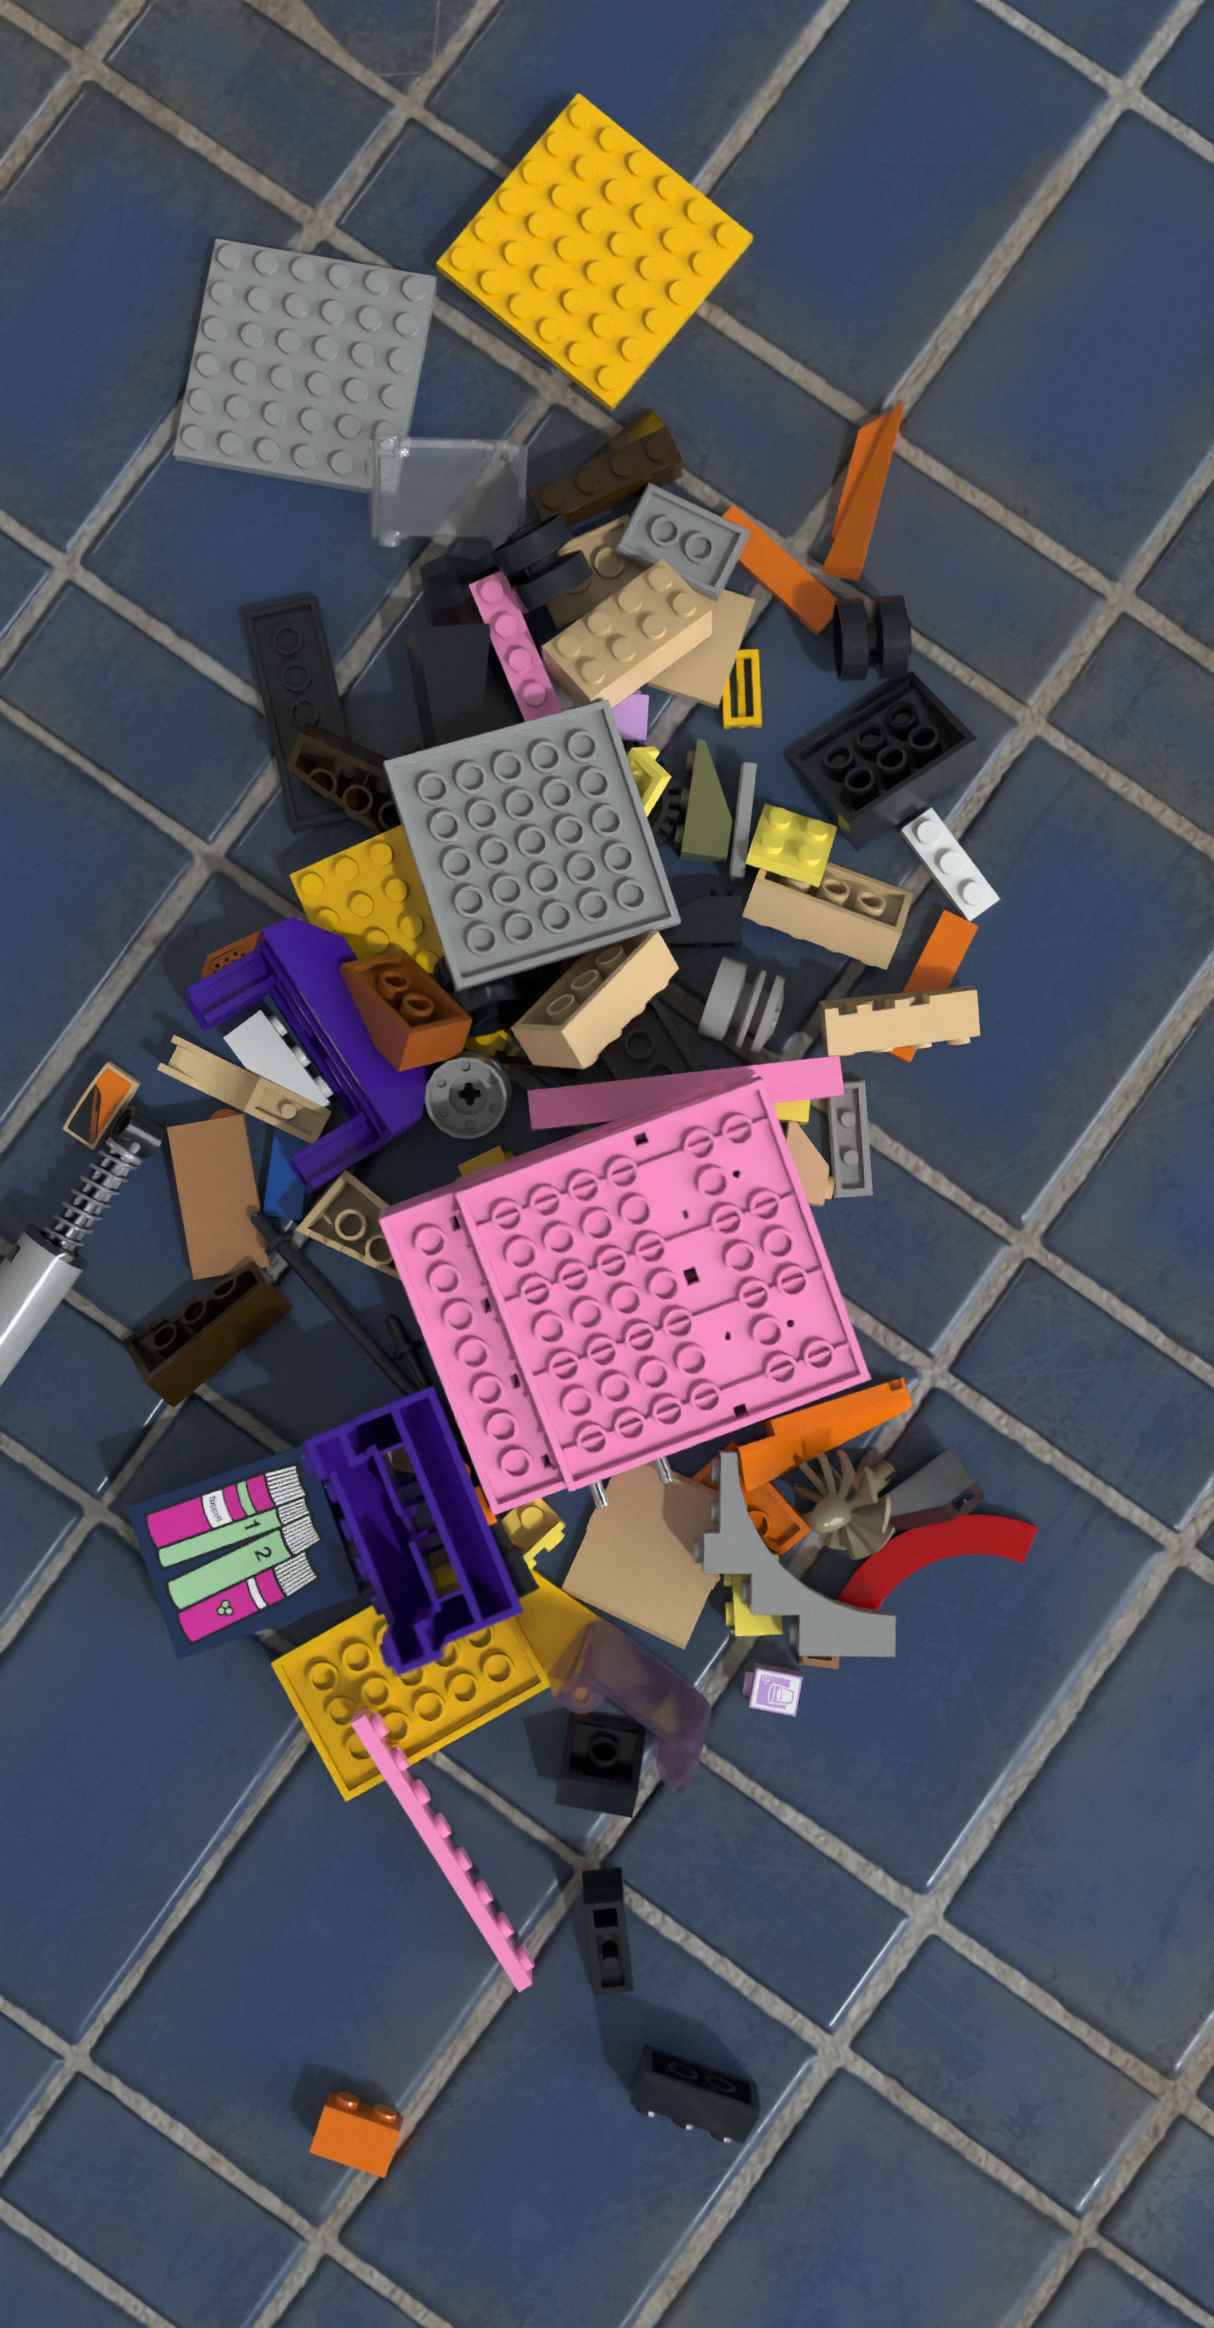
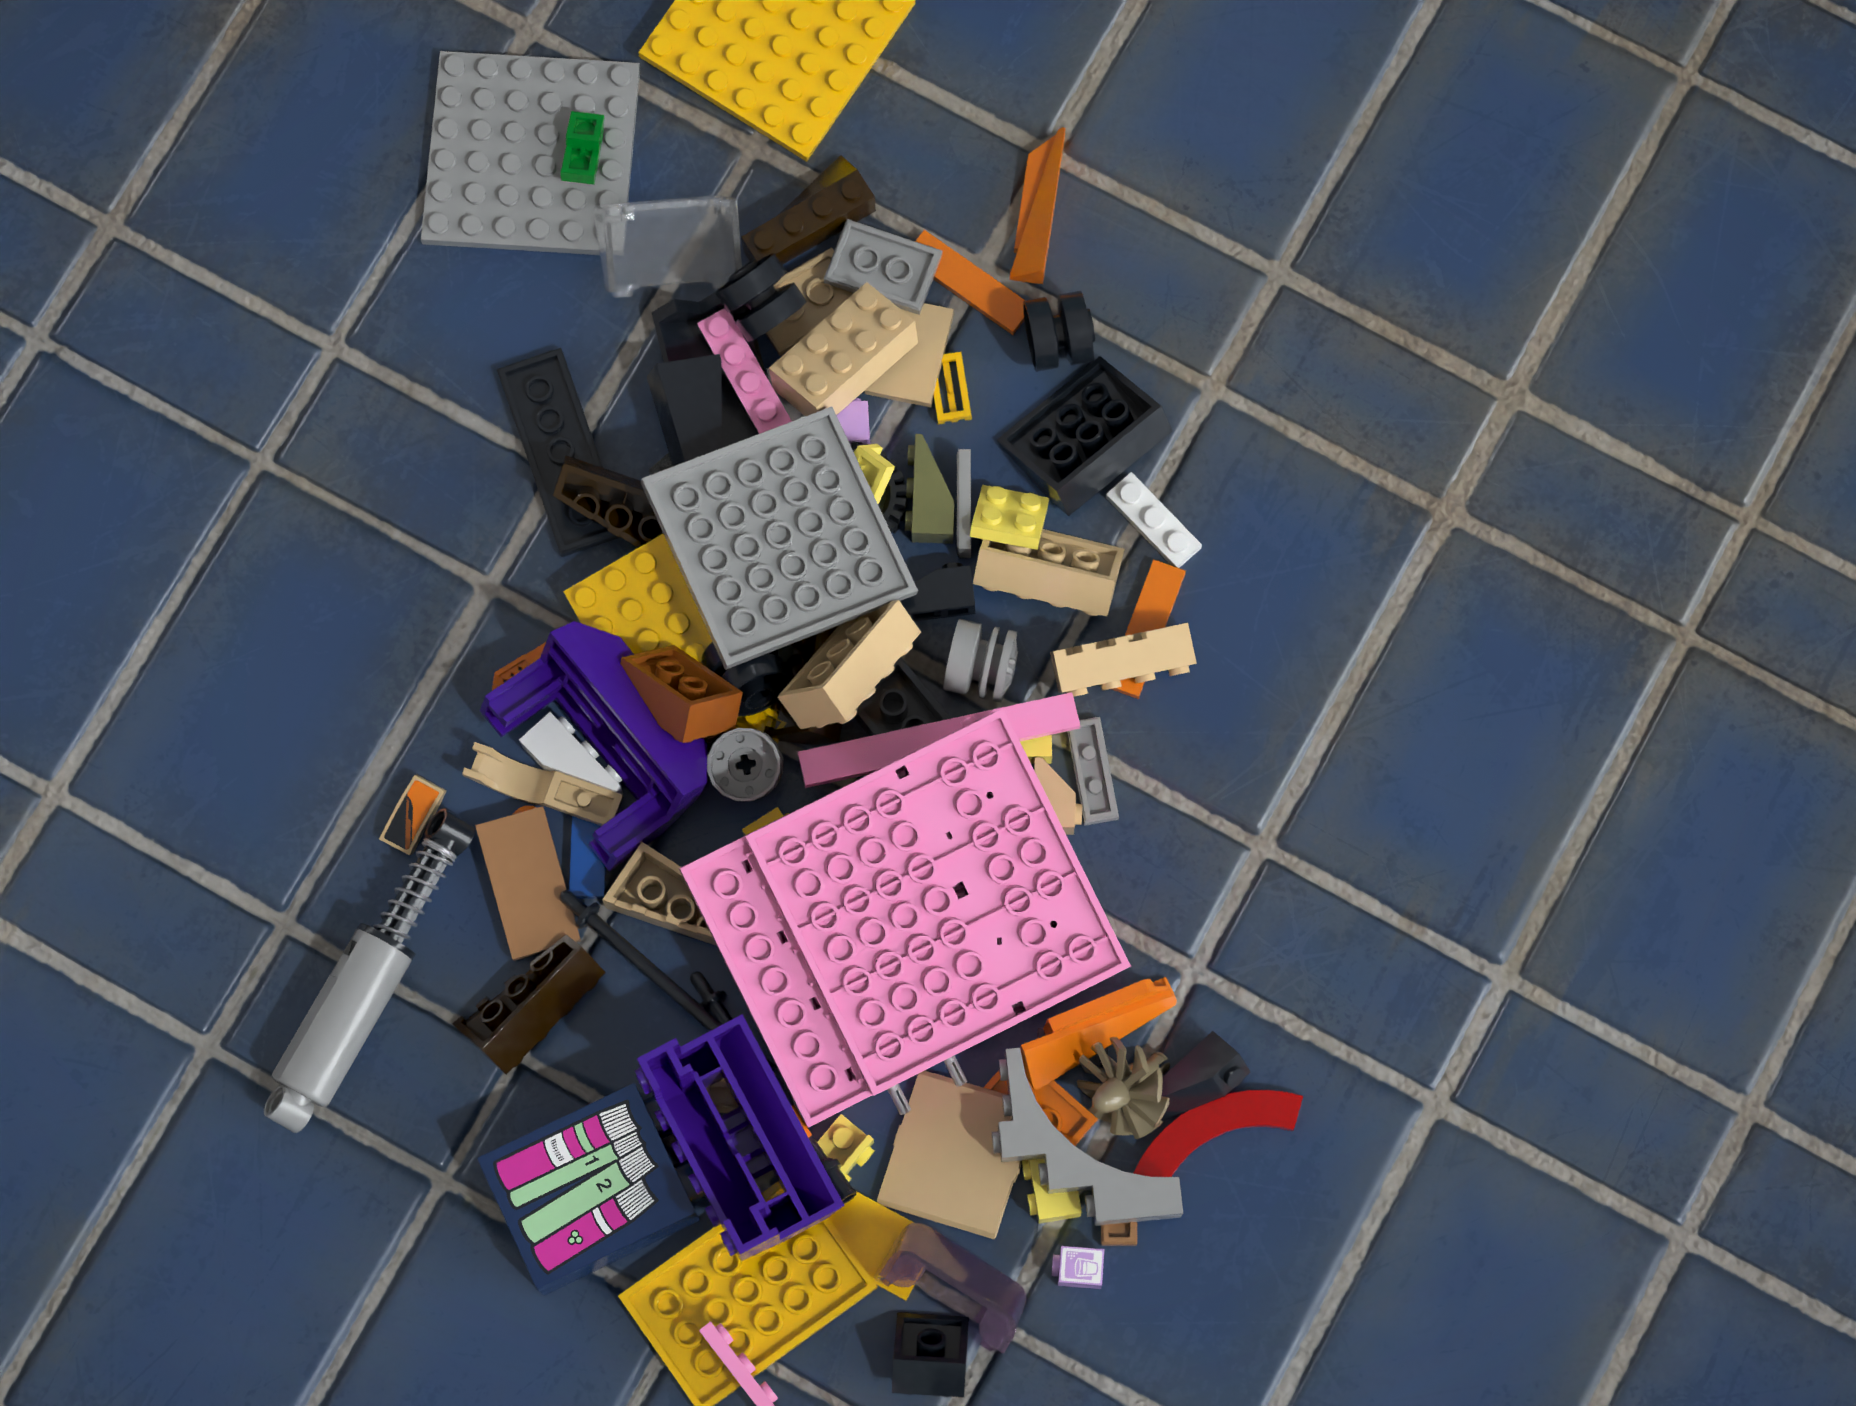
camera: 10 degrees left, 10 degrees down
none -> green slope [560,111,605,185]

